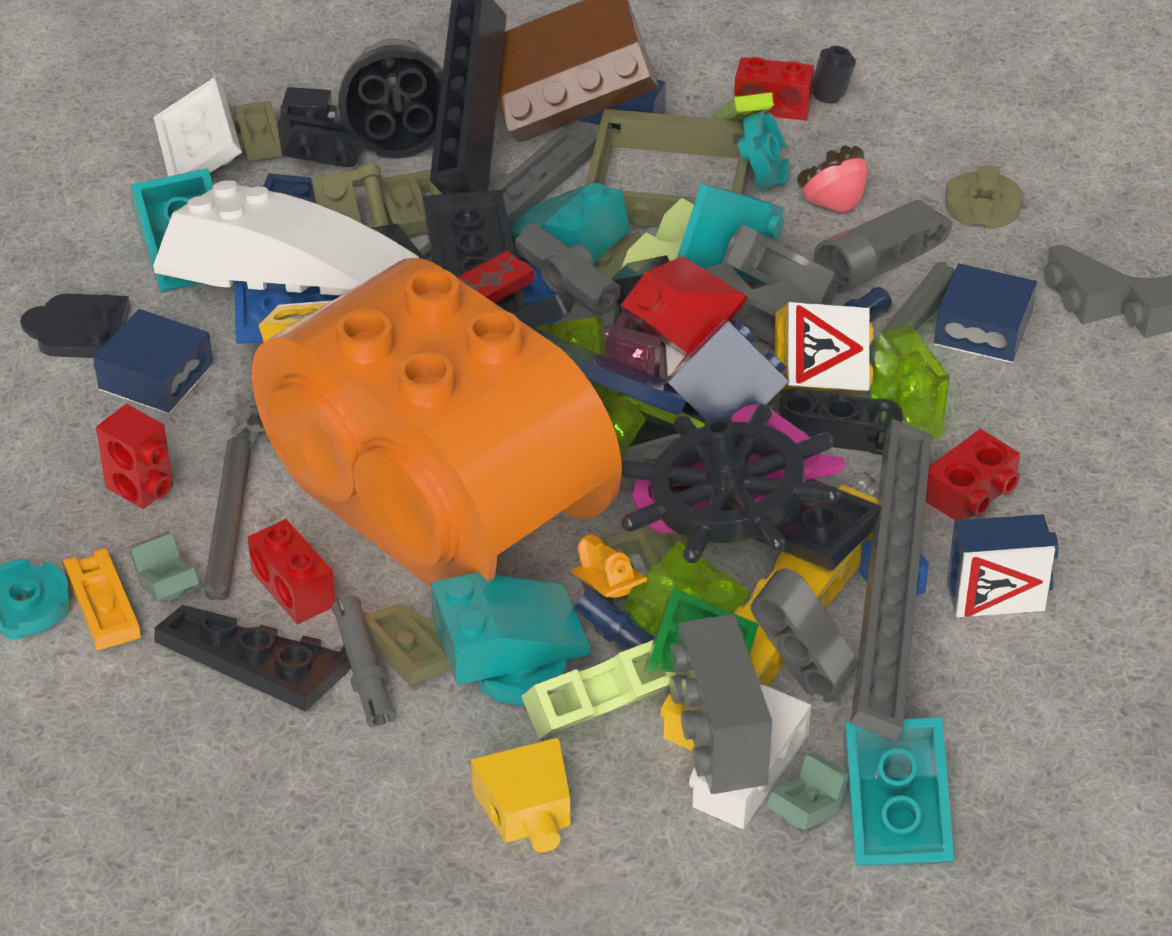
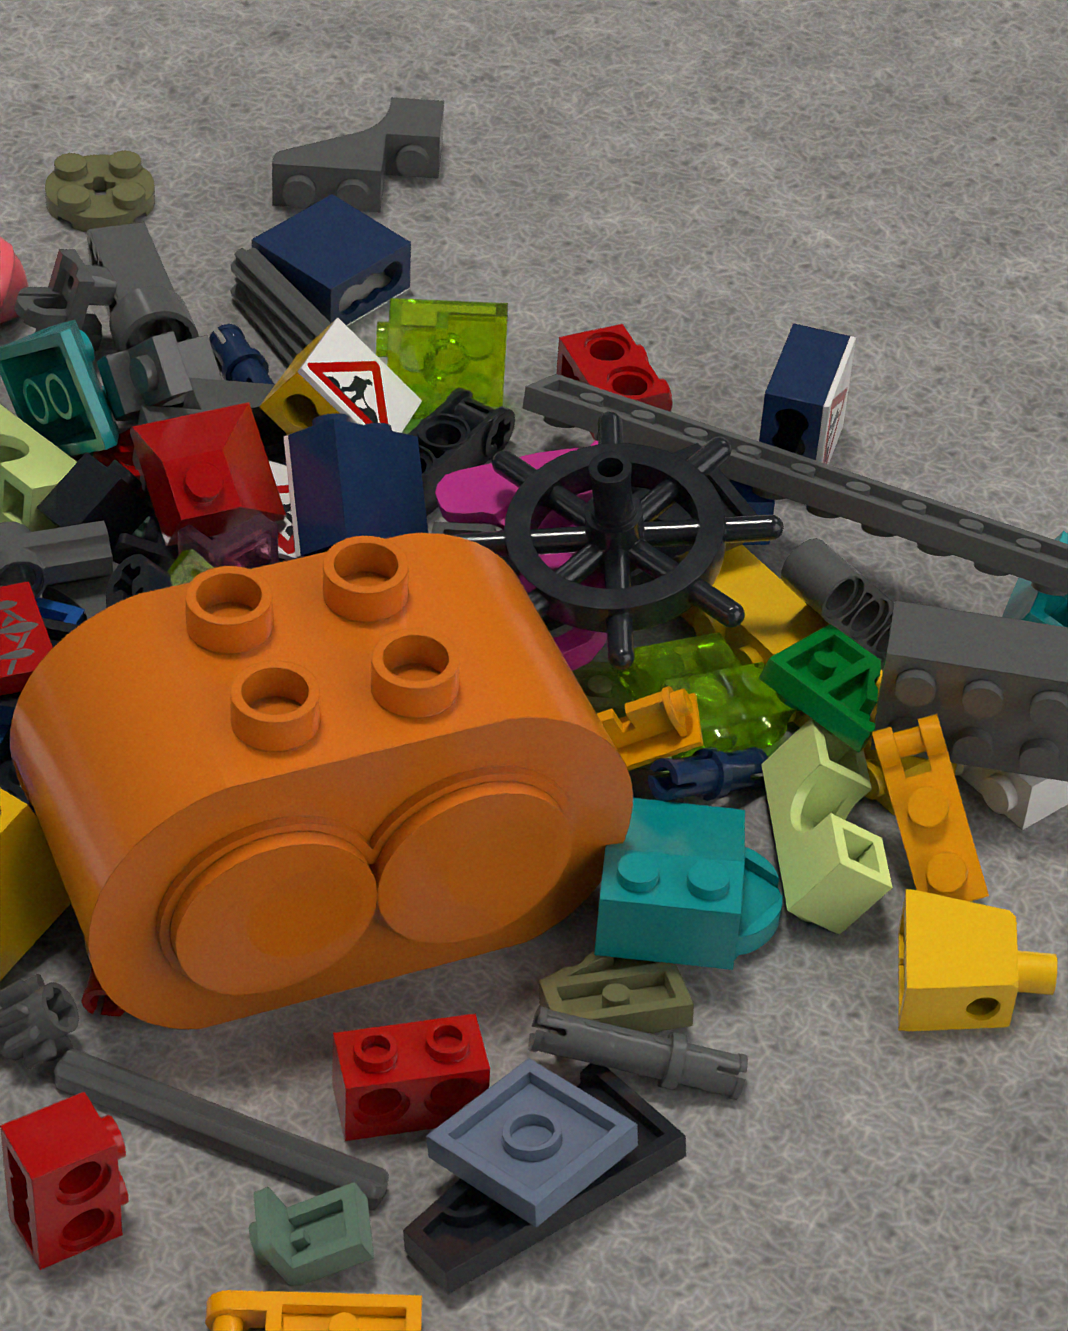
camera: 70 degrees left, 0 degrees up
none -> dark grey hips [14,249,117,351]
none -> sand blue plate [426,1058,638,1227]
none -> light orange plate [872,714,989,902]

